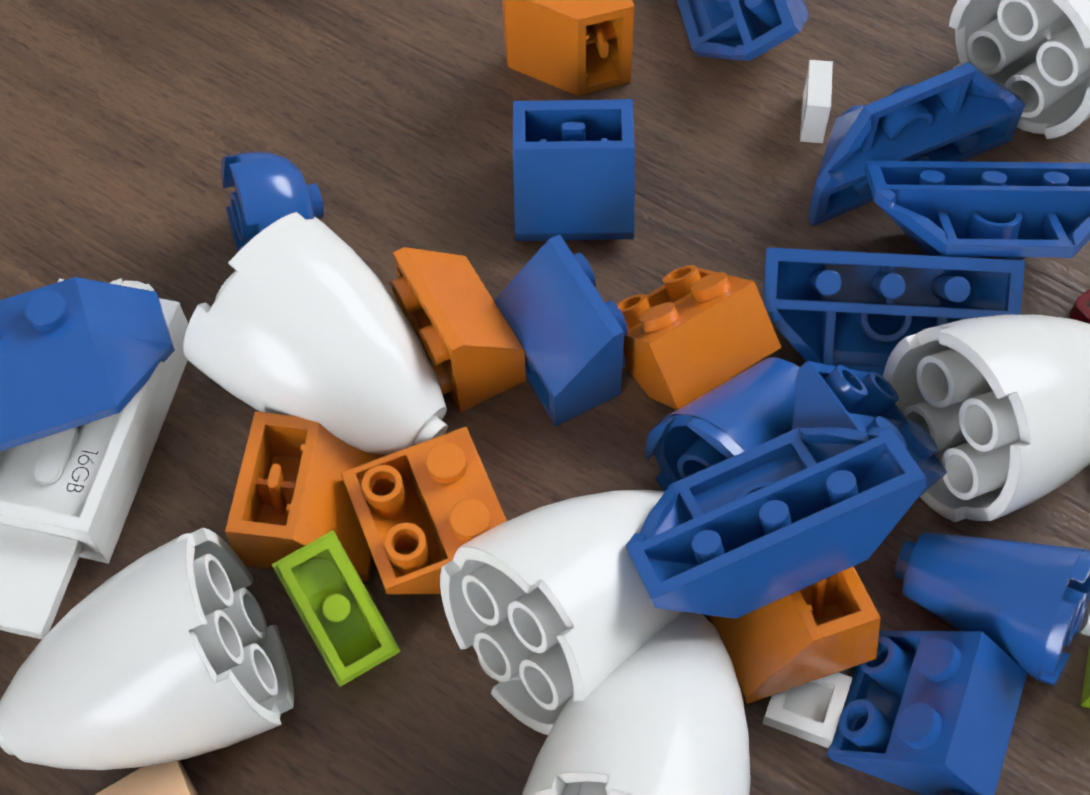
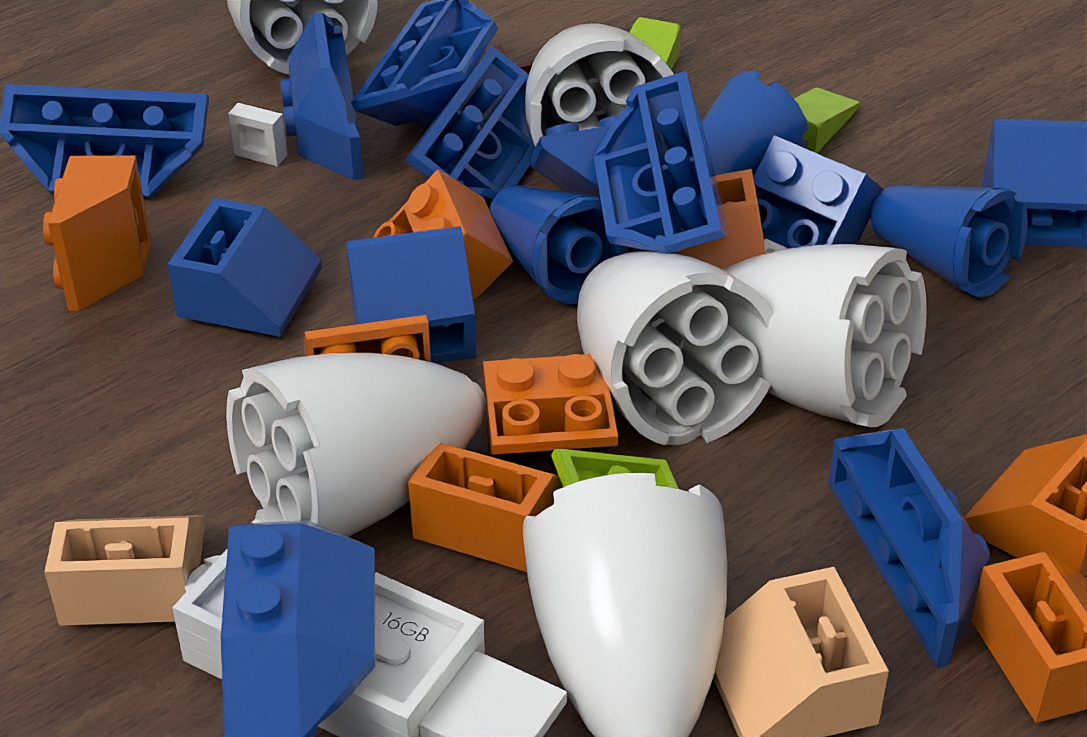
camera: 75 degrees left, 20 degrees down
blue cylinder [221,151,324,253] -> none
none -> light nougat slope [45,515,205,626]

